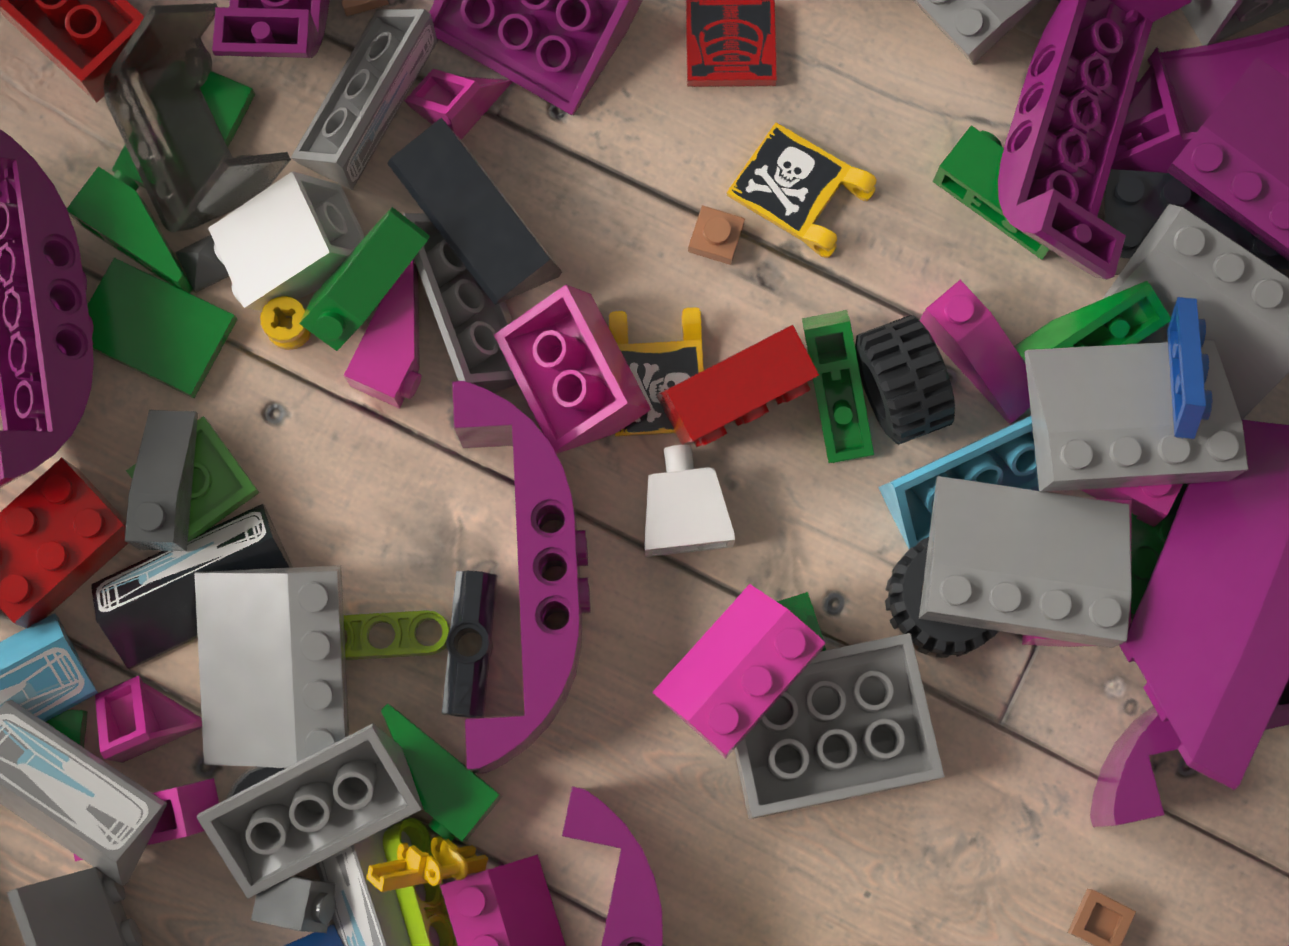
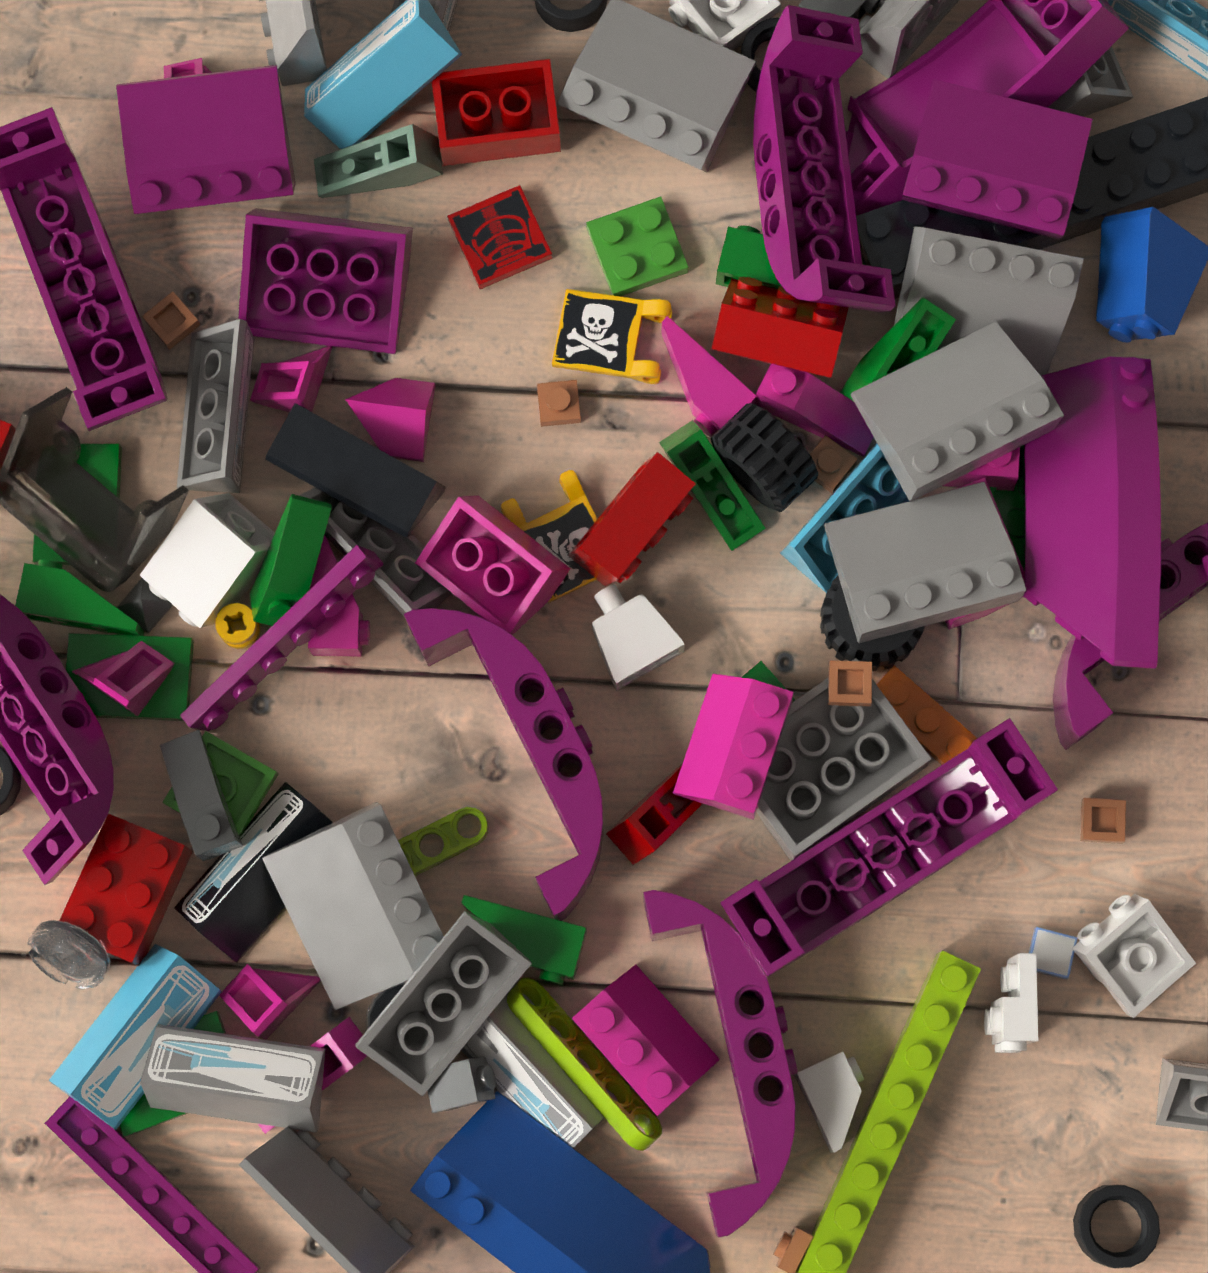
camera: 20 degrees left, 0 degrees up
yellow piece [367,836,488,892] -> none
black piece [442,570,498,718] -> none
blue plate [1167,297,1212,439] -> none
none -> dark pink slope [72,641,174,717]
none -> magenta plate [180,545,384,732]
none -> dark pink slope [345,378,436,462]
none -> bright green plate [586,196,689,297]
none -> red slope [606,763,703,865]
none -> dark pink slope [661,316,757,437]
none -> red brick [711,277,849,378]
none -> magenta slope [720,718,1058,977]
none -> nougat plate [810,435,858,494]
none -> nougat plate [828,660,872,706]
none -> orange plate [876,665,977,765]

